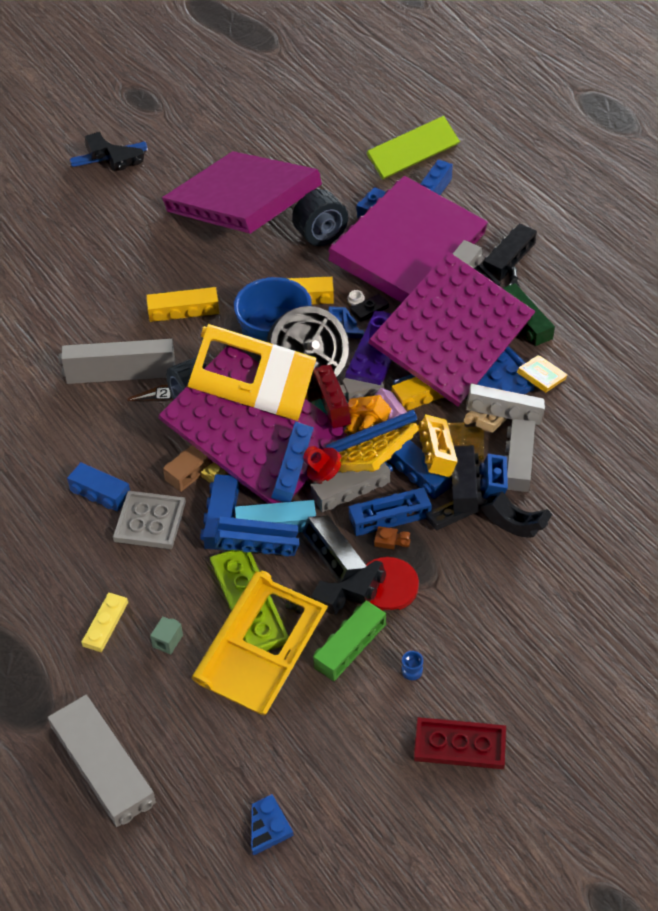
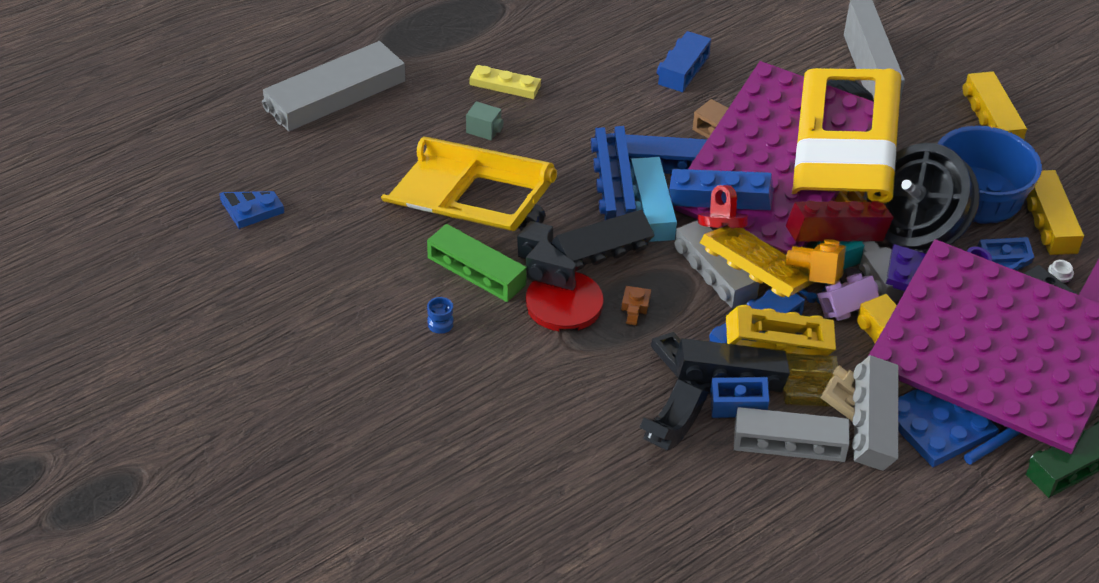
camera: 85 degrees right, 5 degrees down
light grey plate [113,491,186,549] -> none
lime tile [210,550,289,651] -> none
blue axle [326,410,417,452] -> none
blue brick [349,487,432,536] -> none
dark red plate [414,717,506,770] -> none
tile [517,355,567,393] -> none

